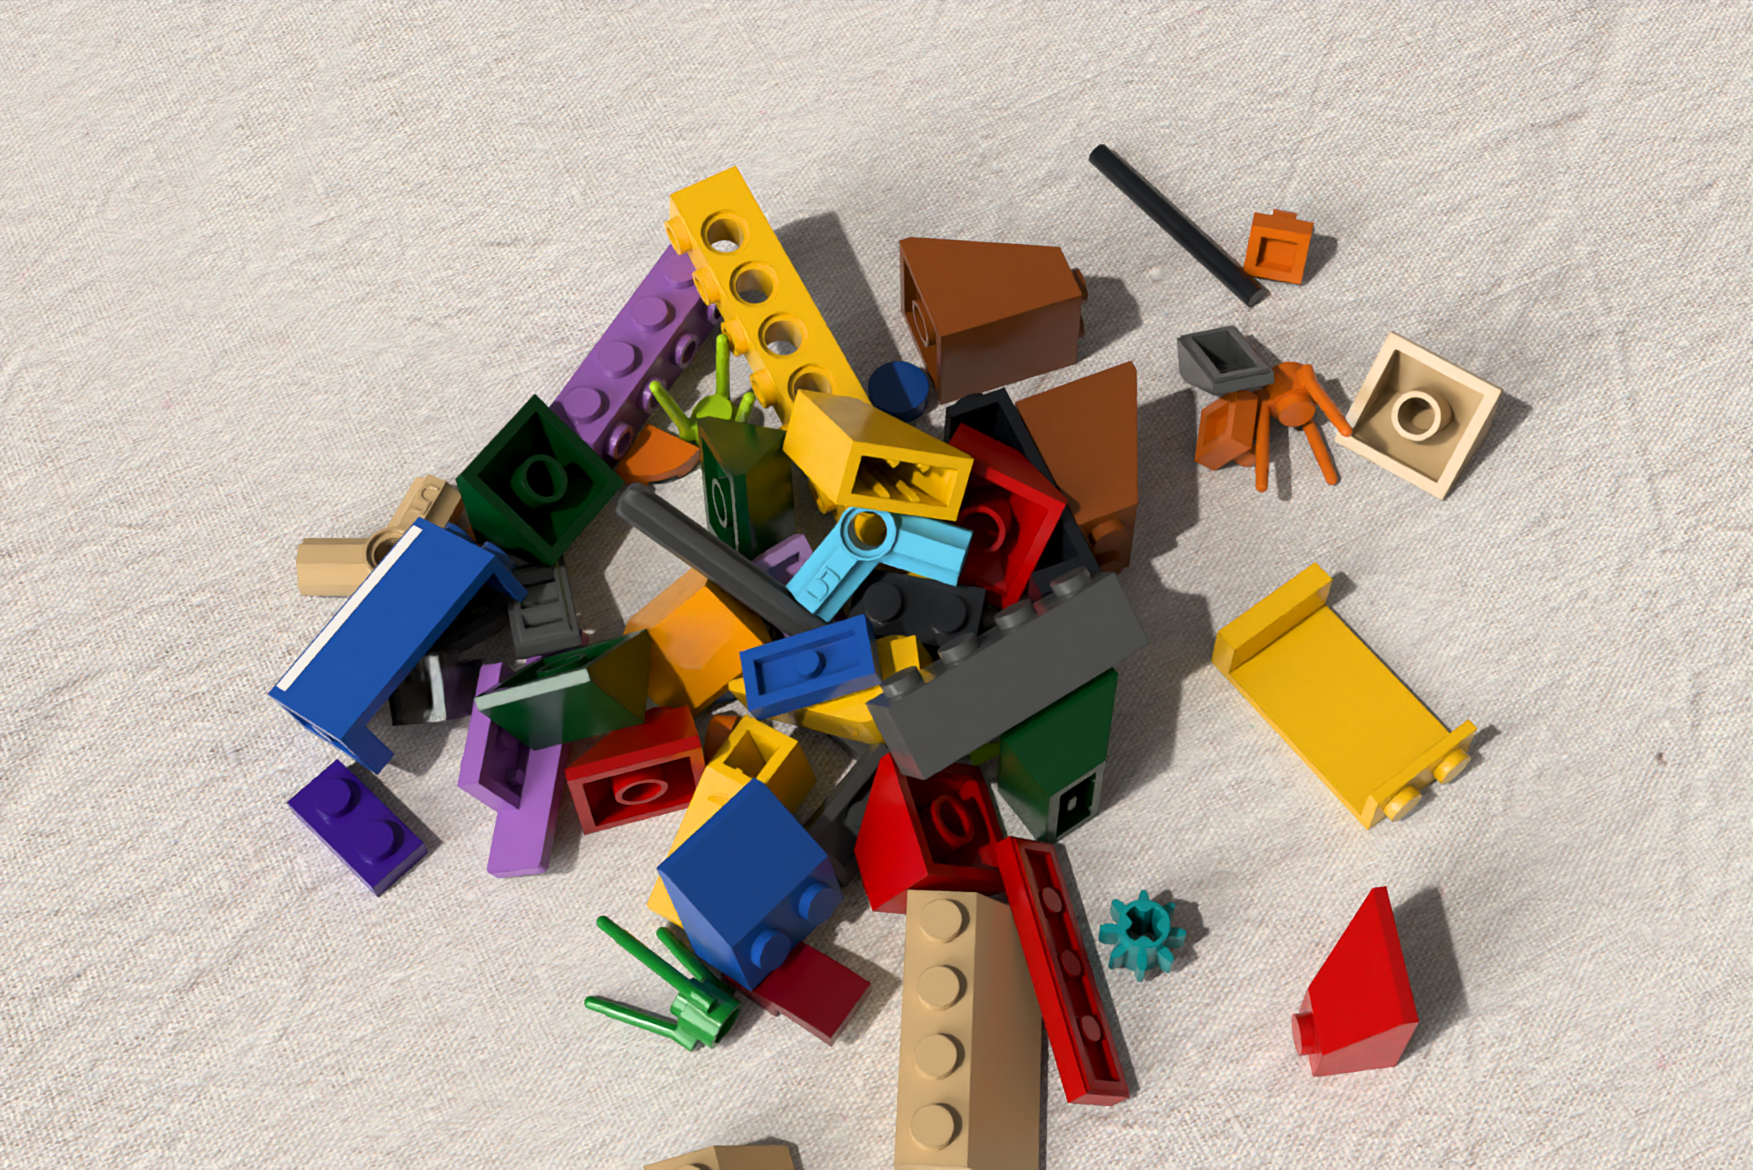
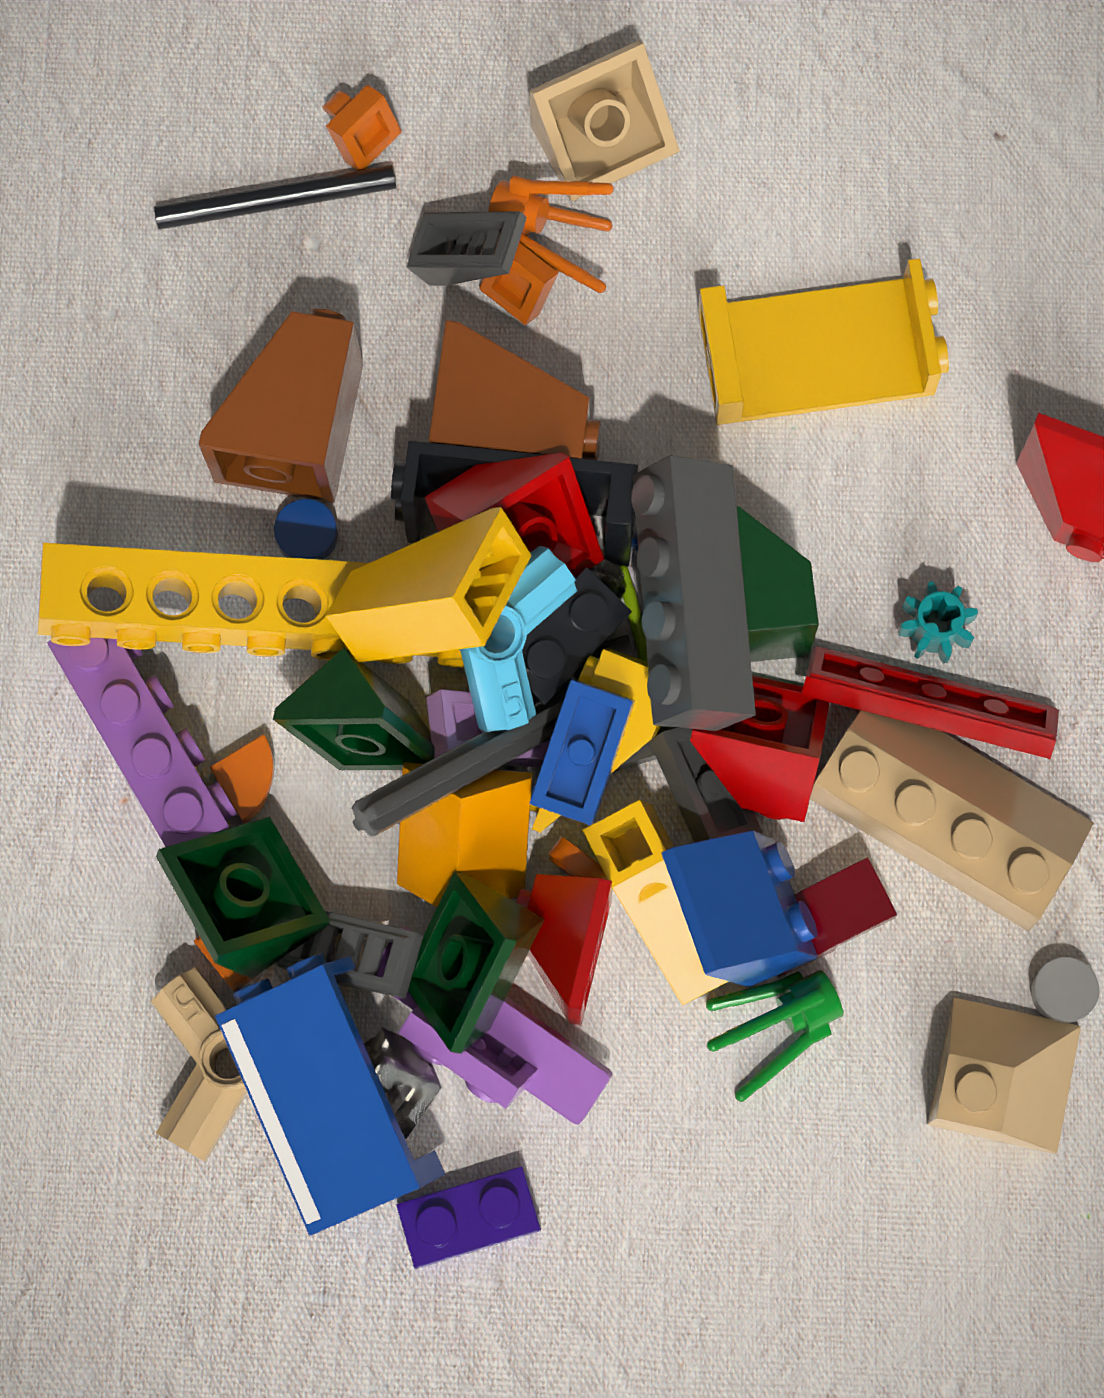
camera: 60 degrees left, 15 degrees up
lime plant [649,334,756,447] -> none

